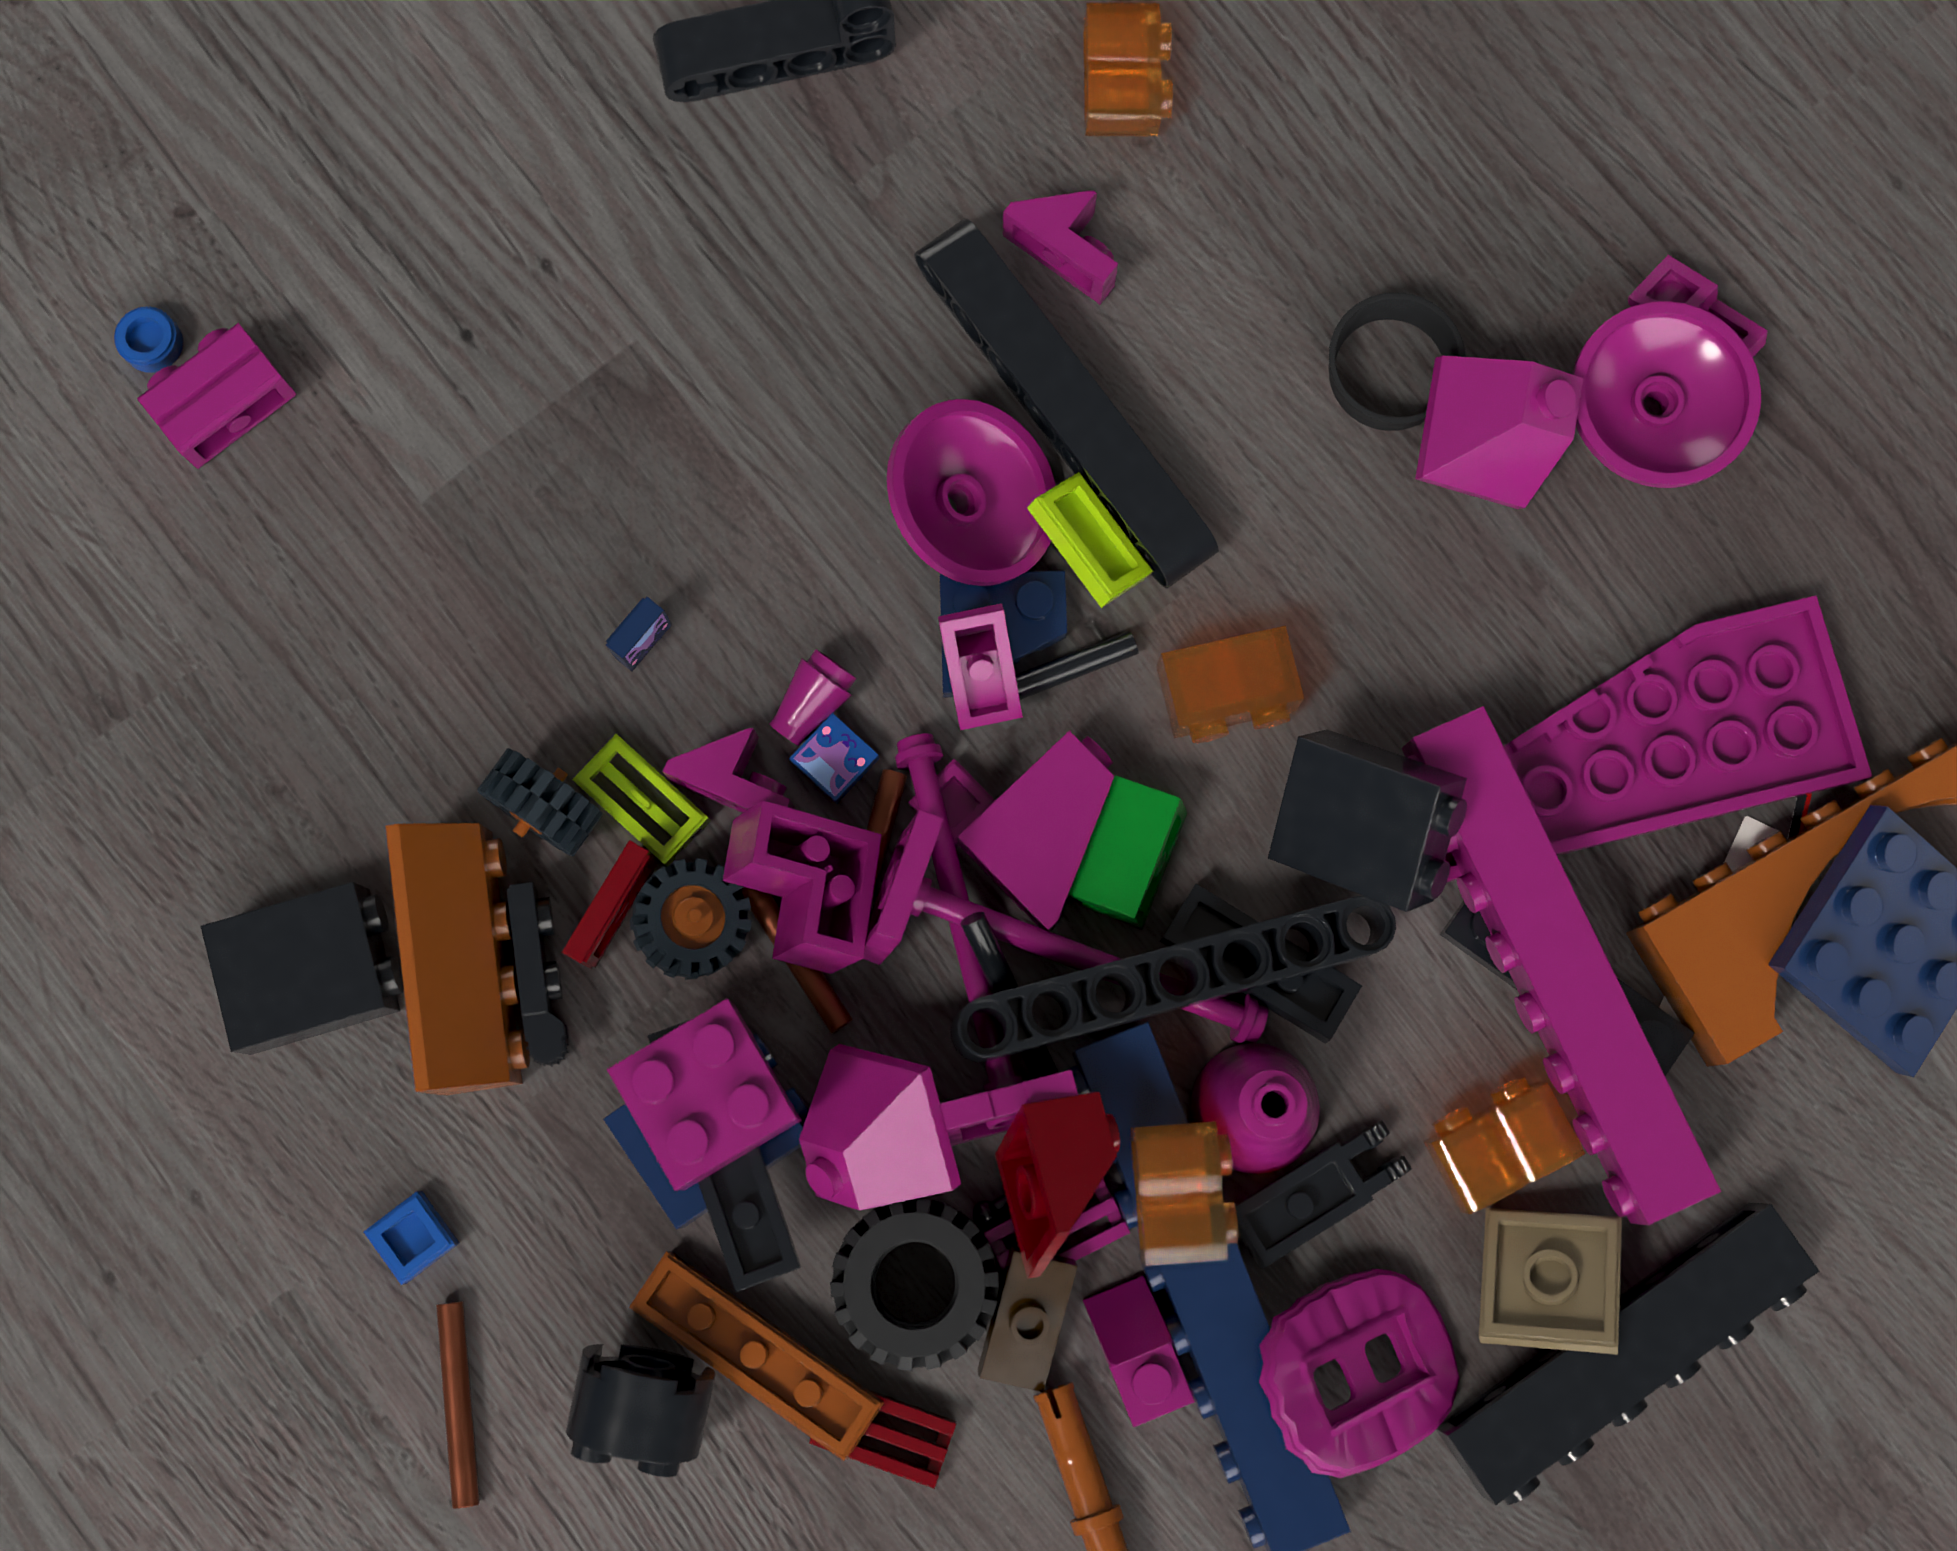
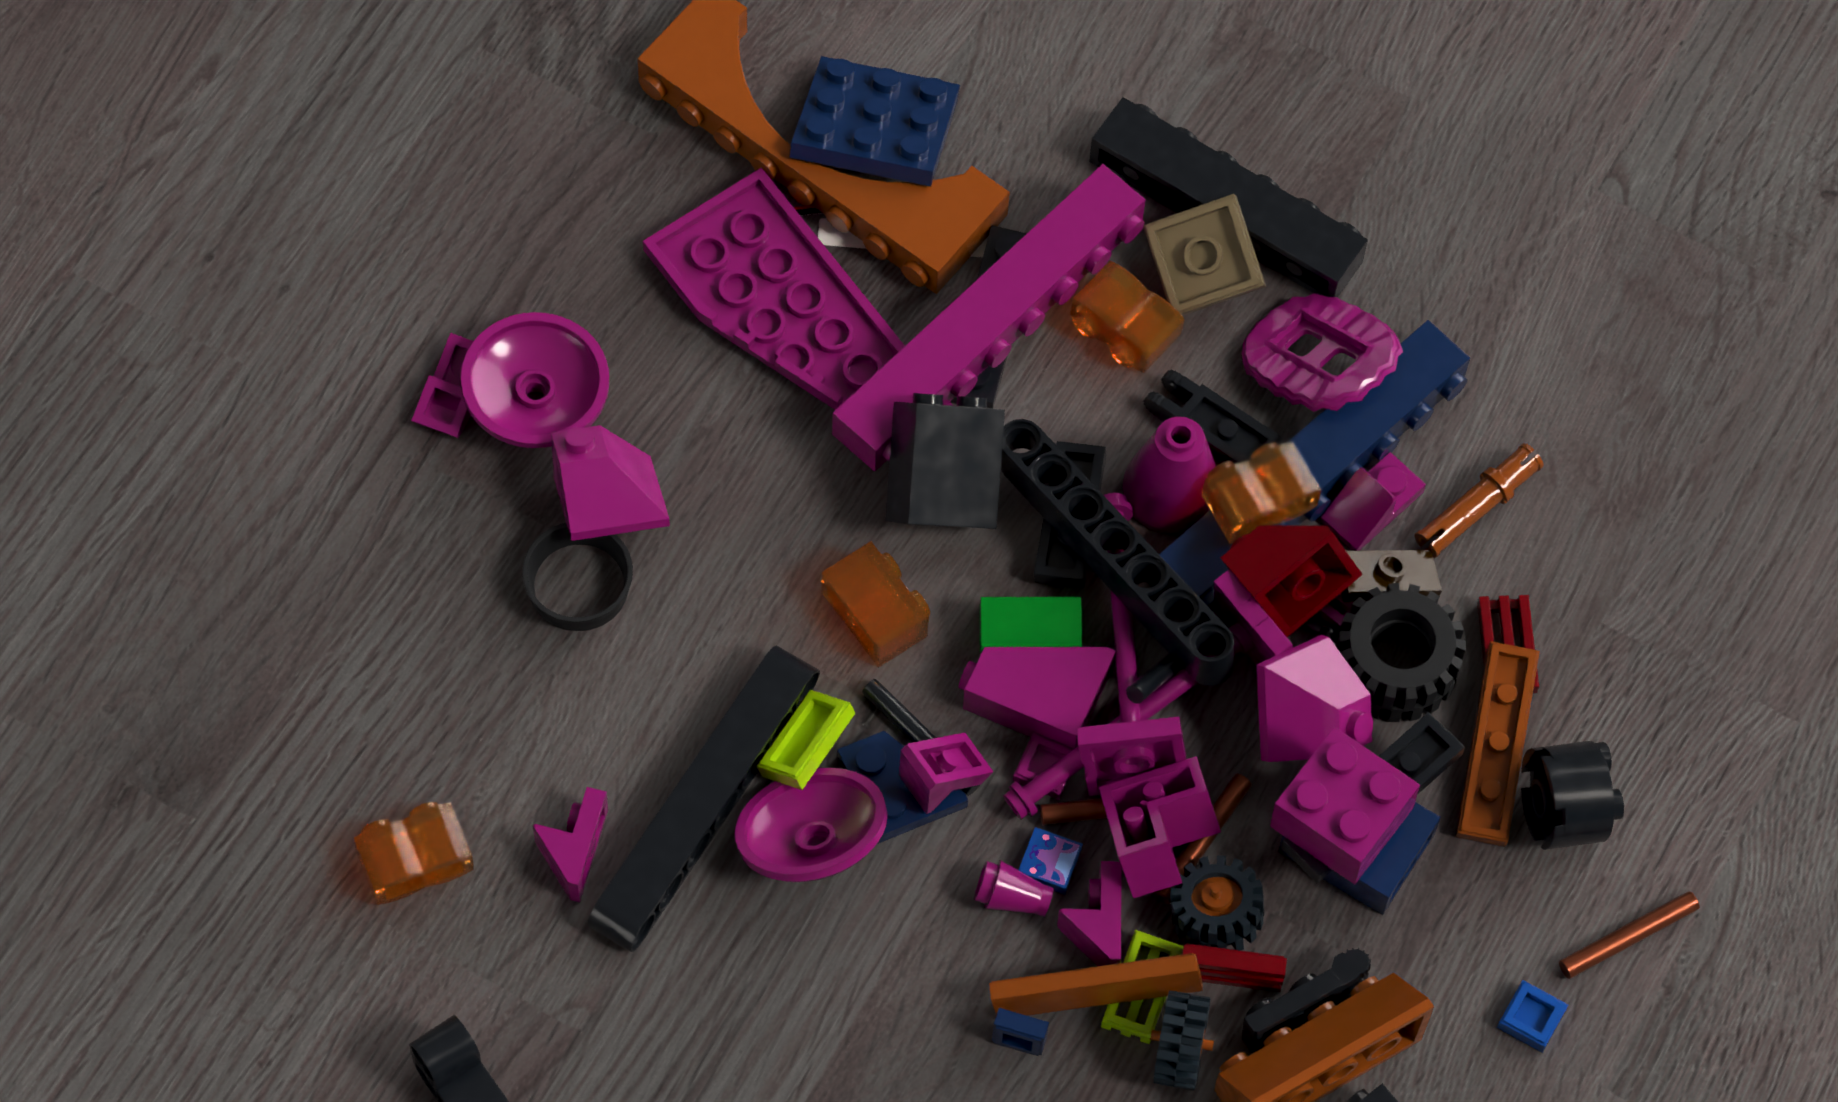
camera: 115 degrees left, 15 degrees down
none -> dark orange tile [989,953,1203,1016]

